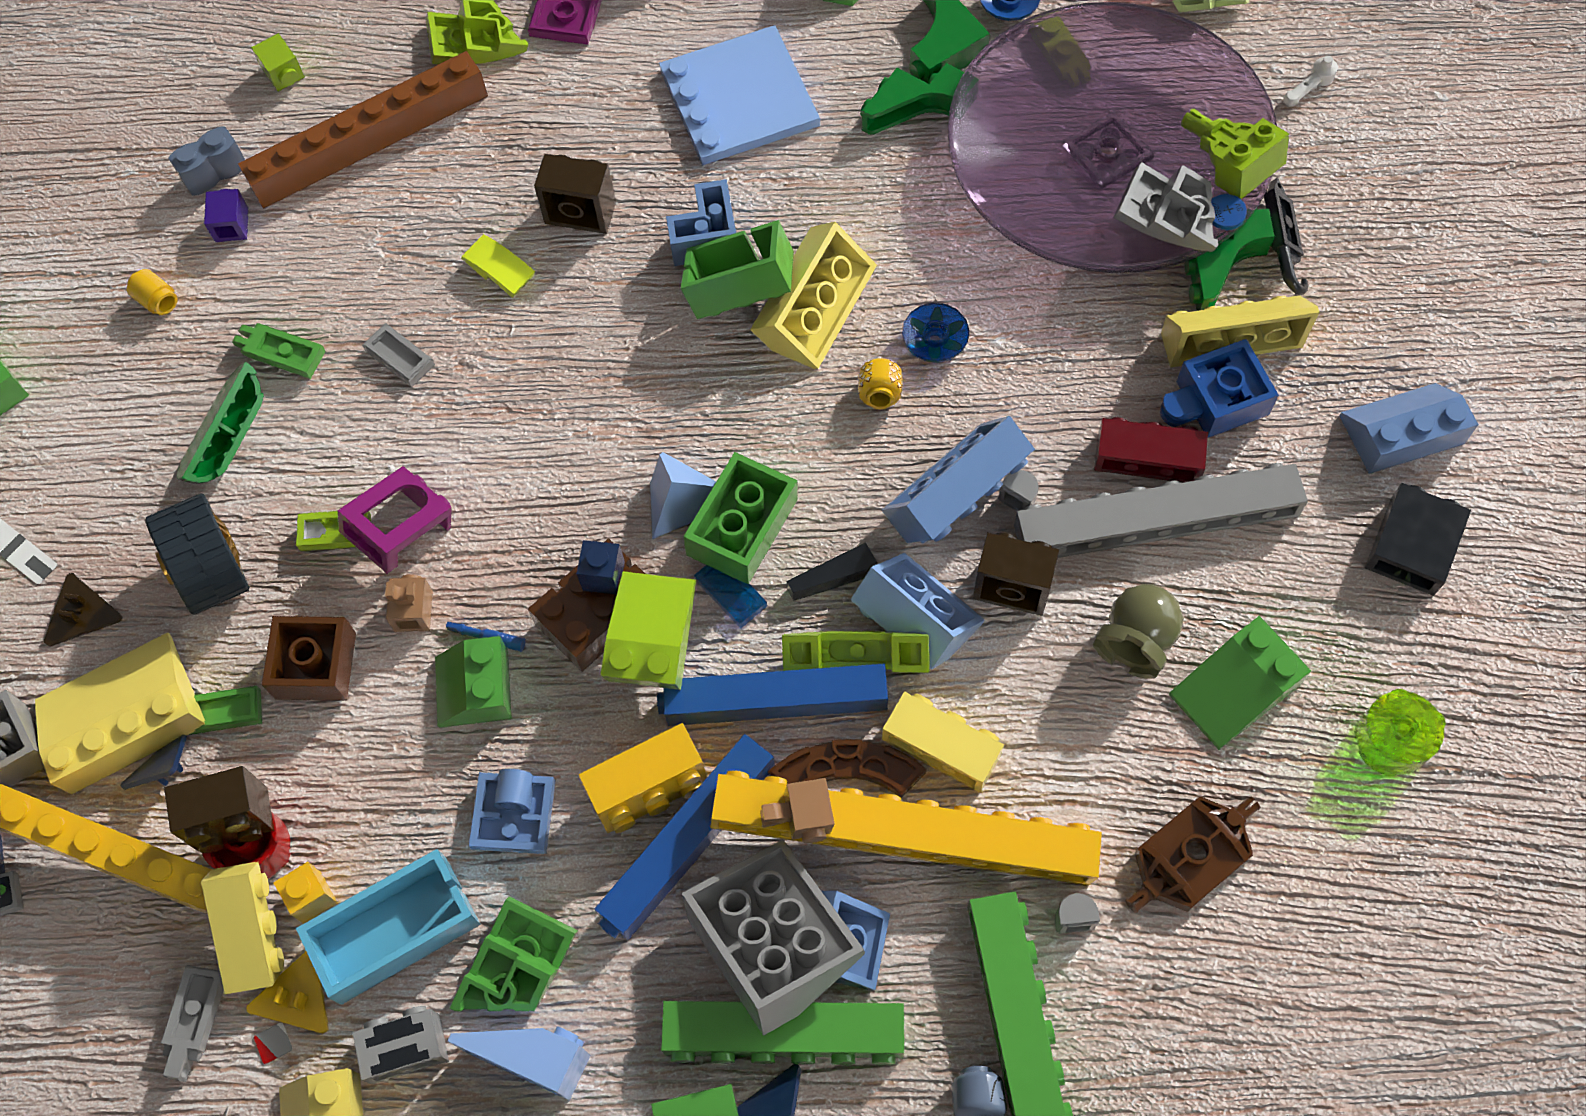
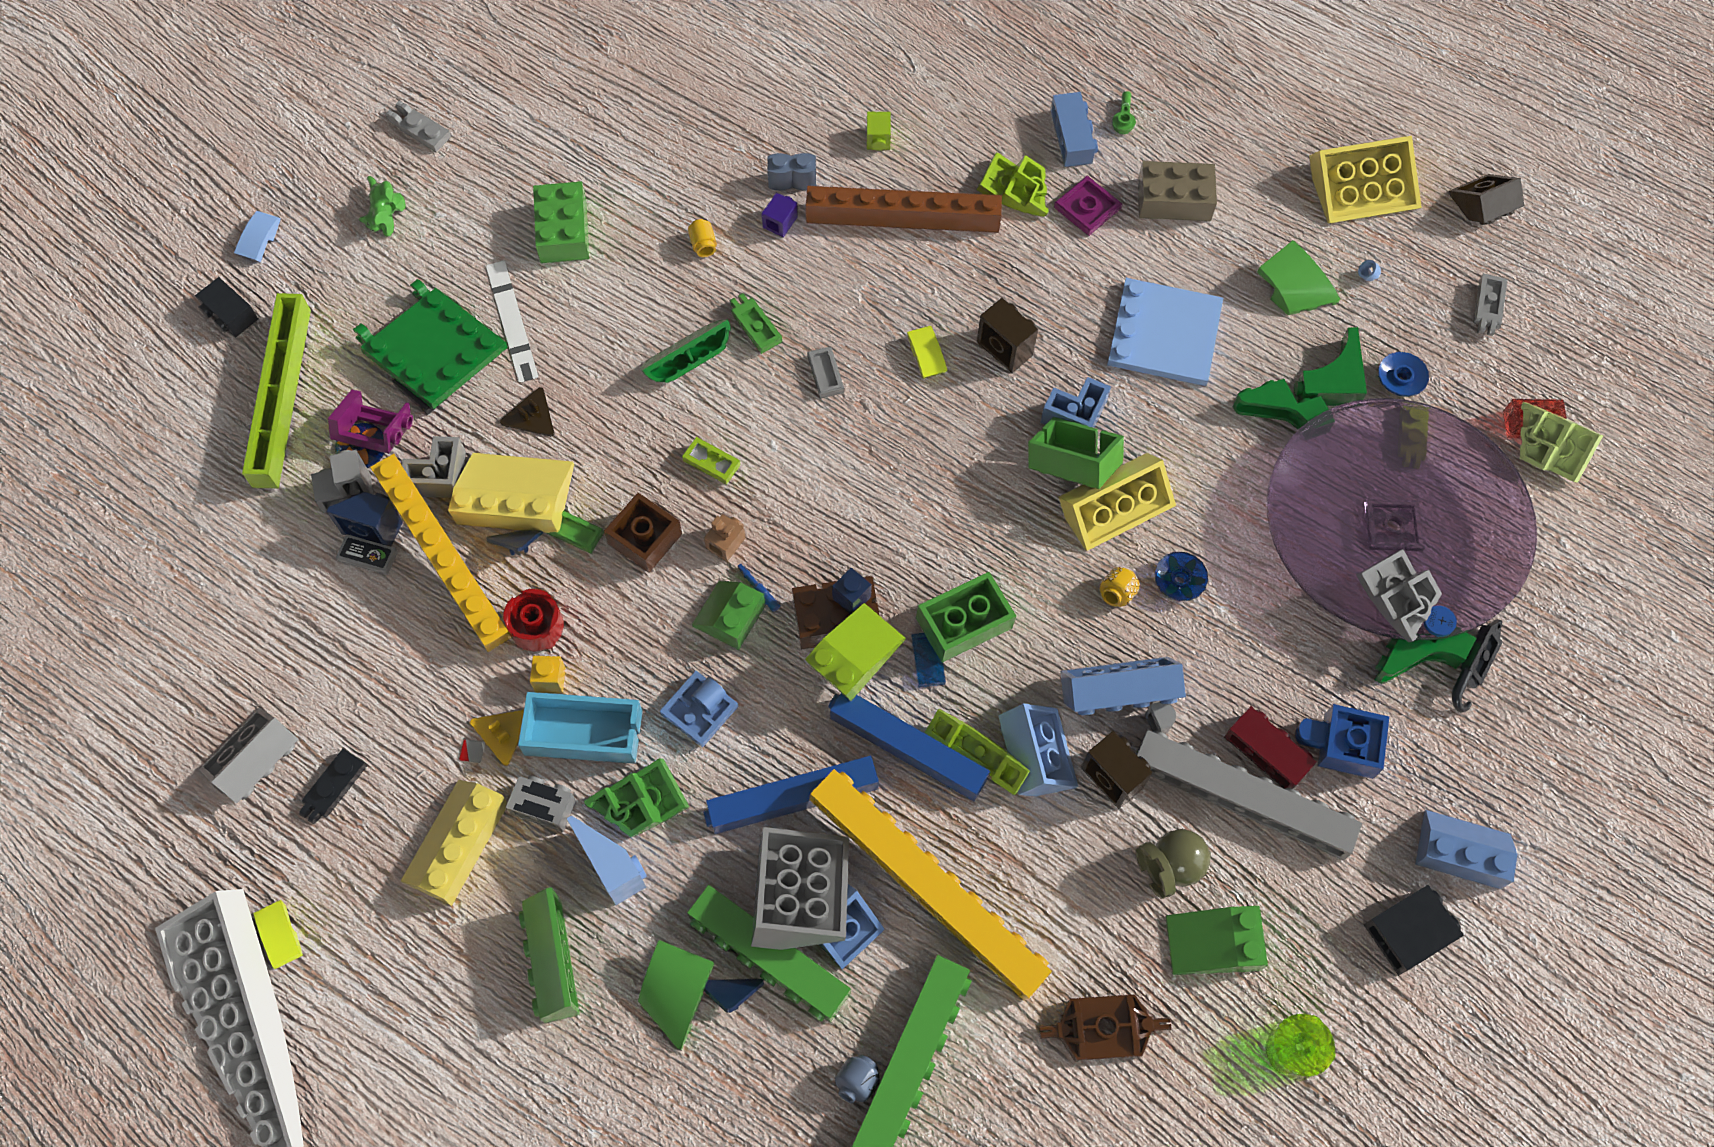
camera: 30 degrees right, 0 degrees up
black wheel [145,493,250,615] -> none
light grey hinge [161,965,224,1082] -> none
dark brown brick [164,766,274,853] -> none
light yellow brick [201,861,284,994] -> none
magenta panel [337,466,452,574] -> none
yellow brick [578,723,707,834] -> none
light blue slope [650,452,716,539] -> none
medium nougat brick [760,778,835,843] -> none
reddish brown tile [768,739,927,798] -> none
black piece [786,542,878,601] -> none
light yellow brick [882,691,1004,793] -> none
light grey brick [1055,893,1100,934] -> none
light yellow slope [1161,295,1320,368] -> none
lime brick [1181,109,1289,199] -> none
white piece [1283,56,1338,107] -> none

